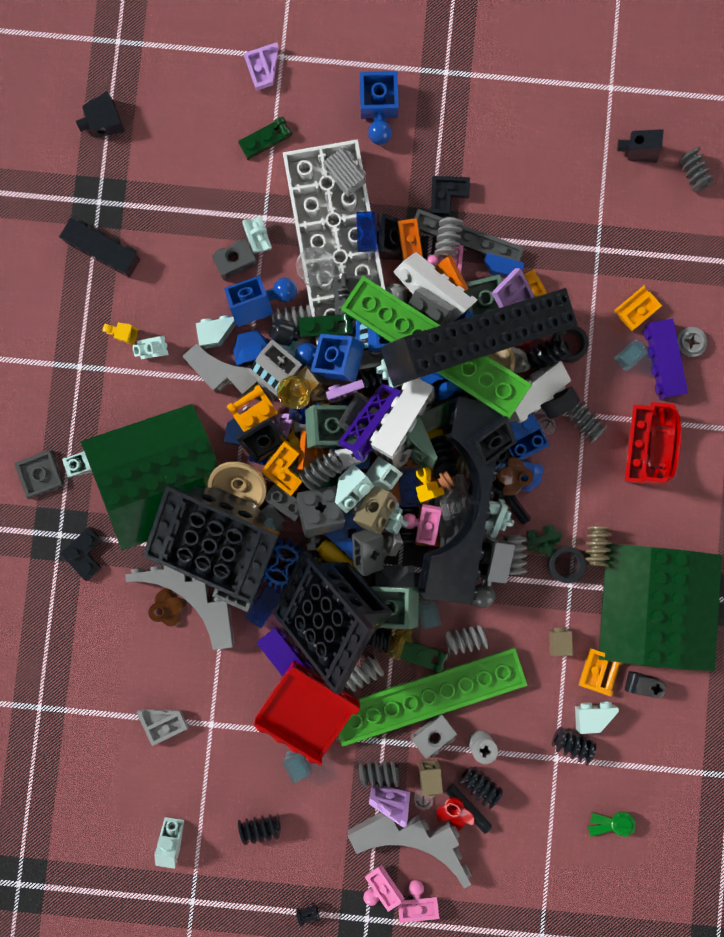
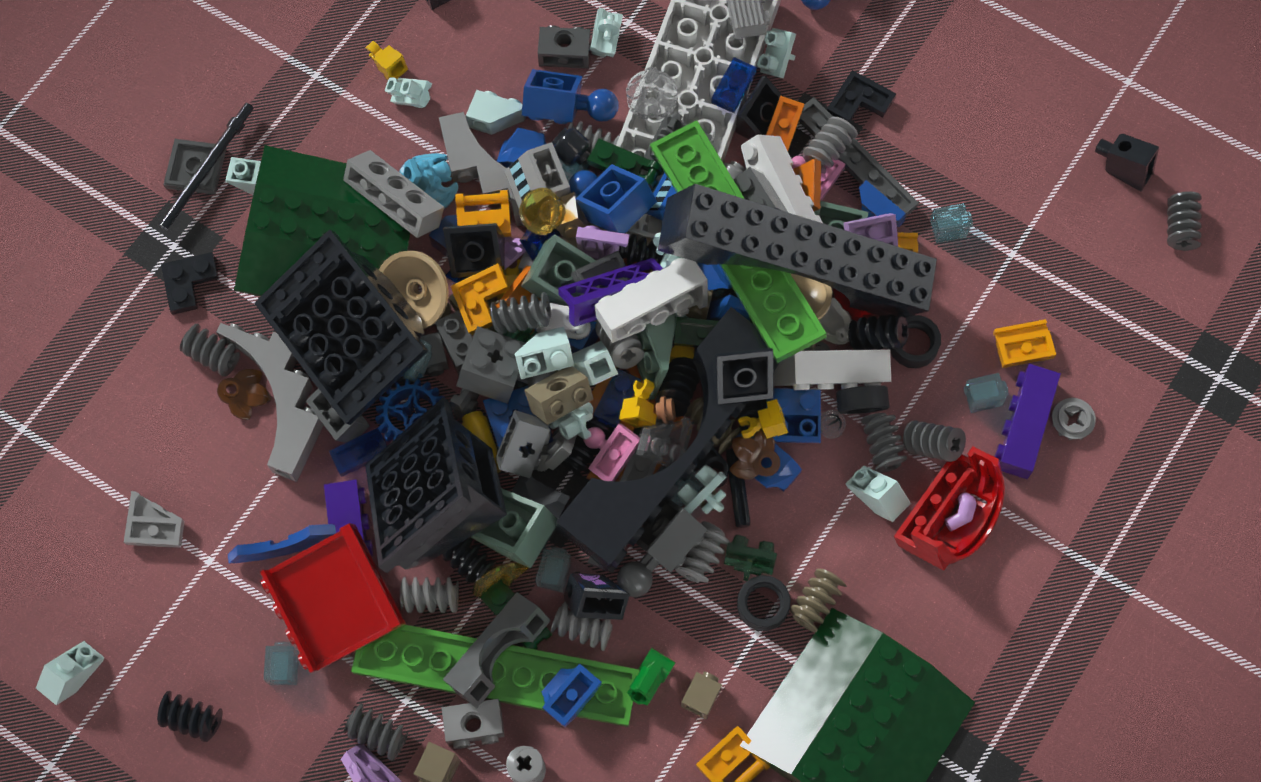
camera: 30 degrees right, 15 degrees down
none -> black bar [159,102,254,230]
none -> dark grey piece [180,324,240,377]
none -> blue tile [228,524,336,564]
none -> light grey brick [343,150,444,238]
none -> medium azure animal [399,153,458,209]
none -> dark grey arch [443,593,551,709]
none -> blue slope [541,664,602,728]
none -> black torso [564,572,630,620]
none -> green piece [627,647,676,706]
none -> yellow piece [738,399,788,438]
none -> light aqua hips [757,28,796,78]
none -> light aqua slope [845,466,911,522]
none -> dark grey piece [903,420,966,462]
none -> clear light blue brick [930,203,973,243]
none -> lavender arm [944,493,977,532]

